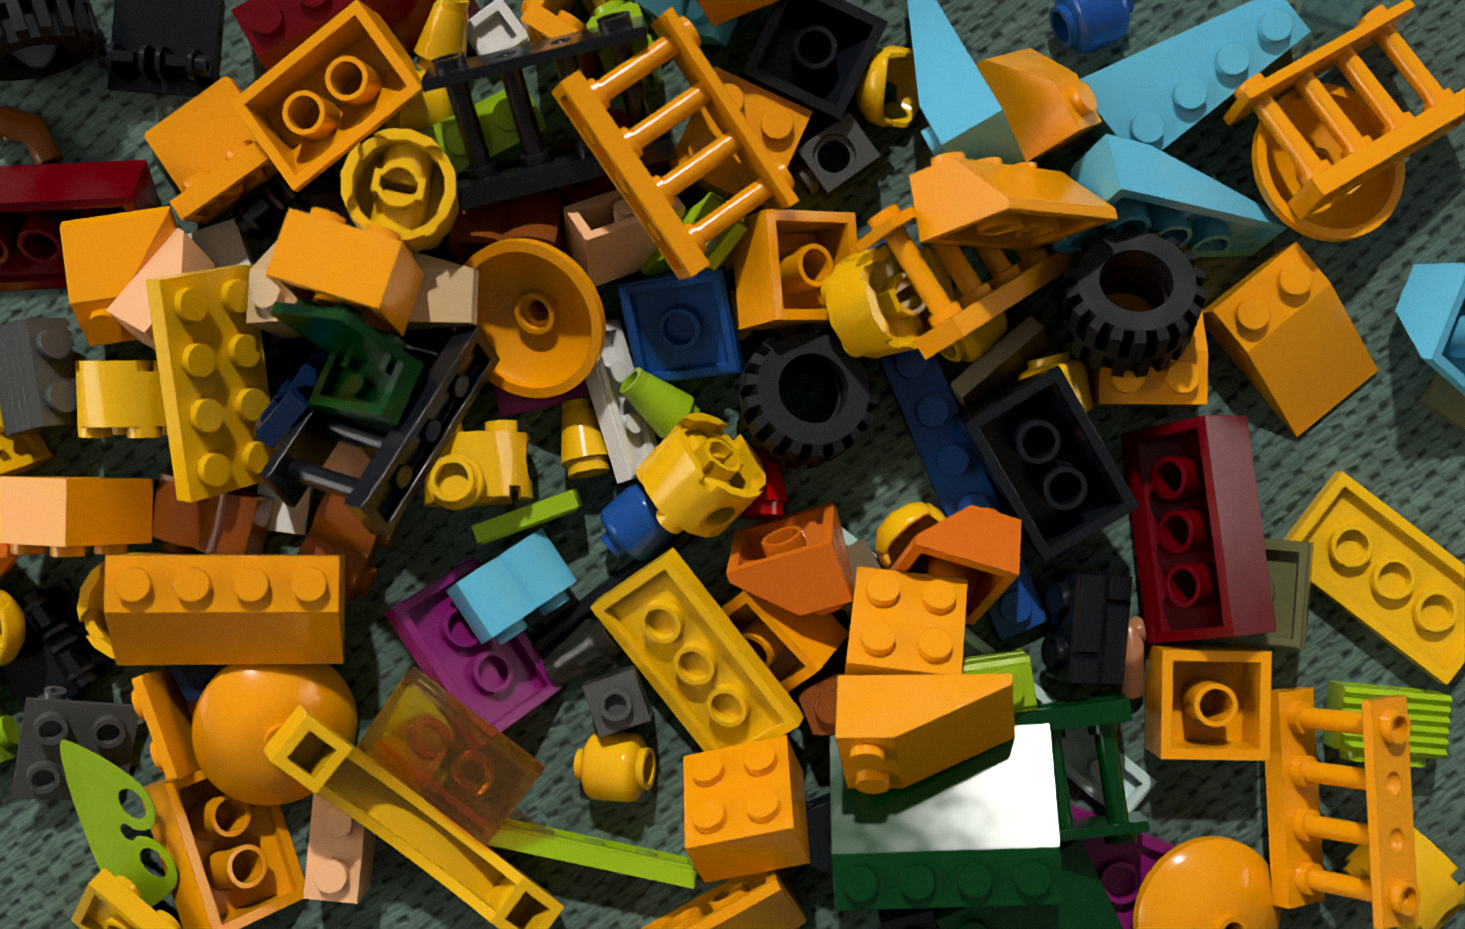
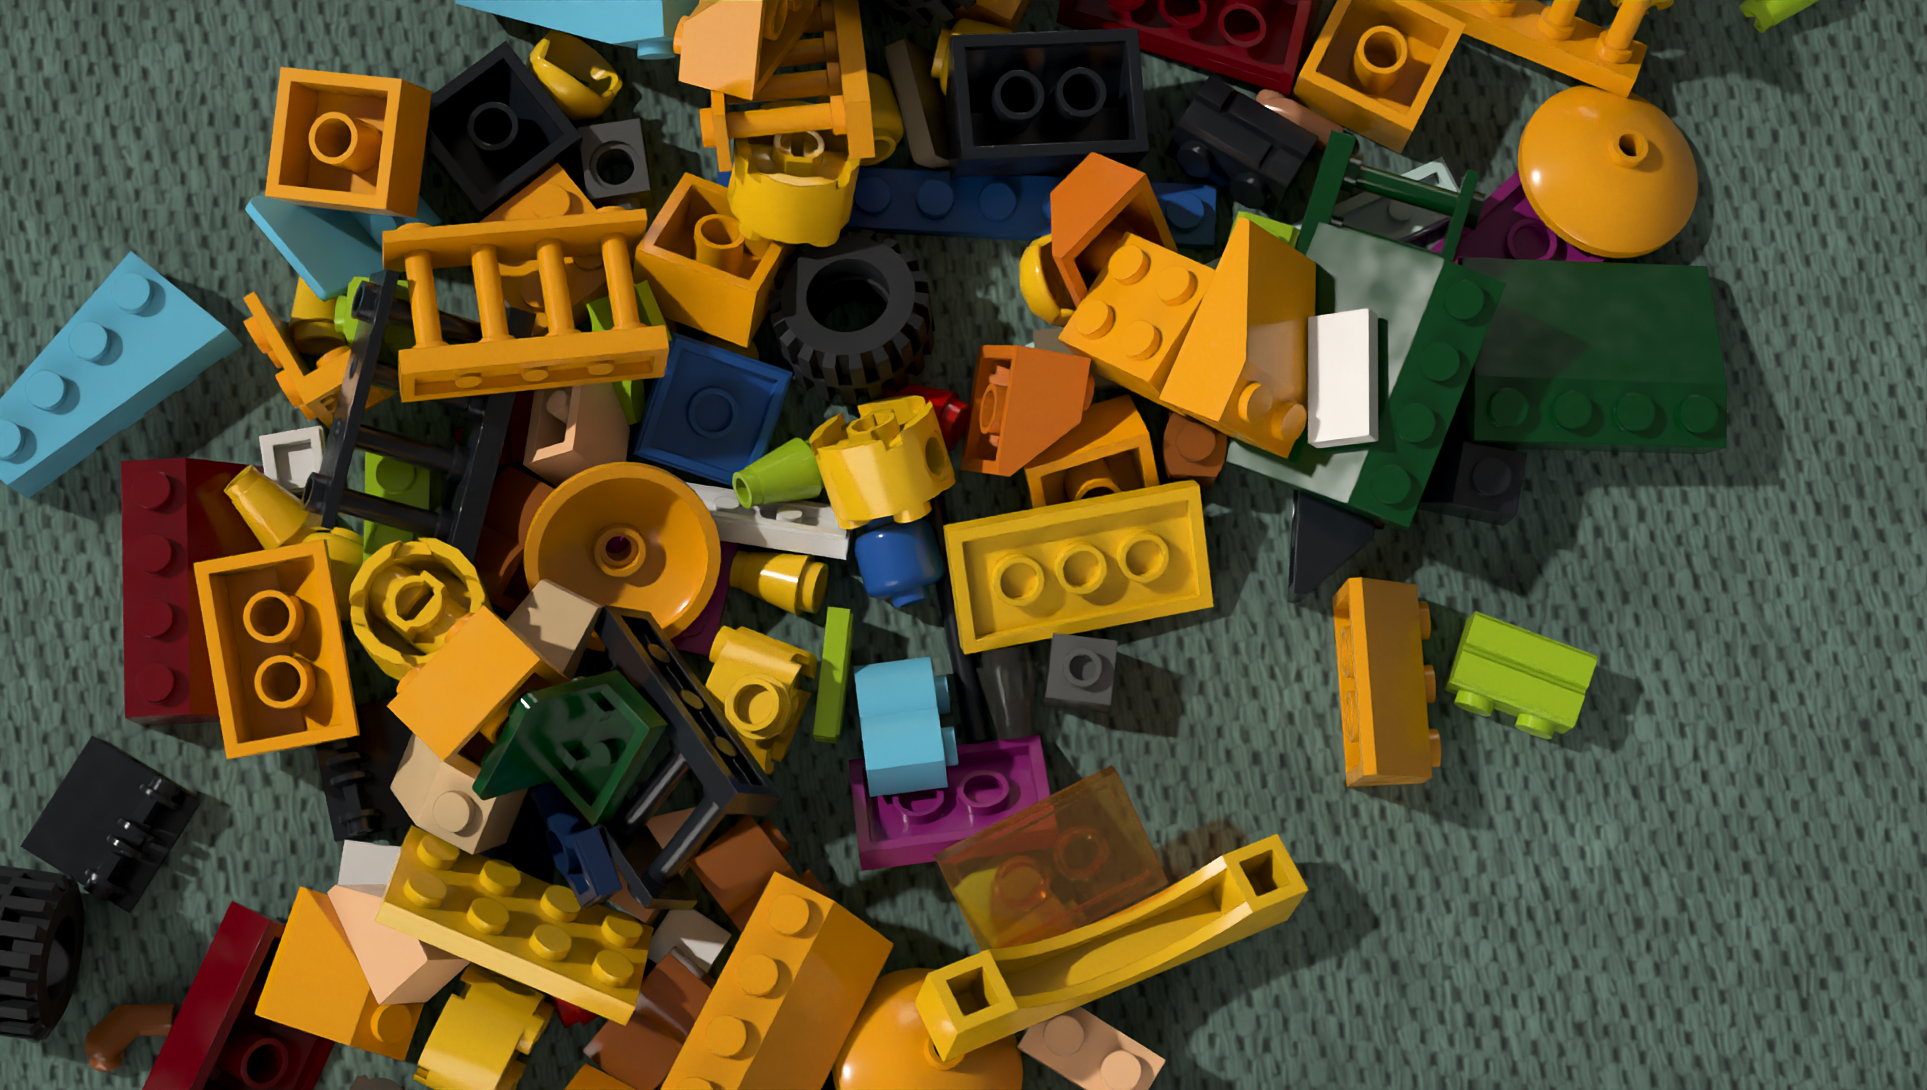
camera: 70 degrees left, 10 degrees down
light orange bracket [144,76,280,224] -> none
lime tile [483,816,698,889] -> none
yellow head [573,732,656,802] -> none
light orange brick [683,735,810,883] -> none
none -> white tile [1308,308,1378,448]

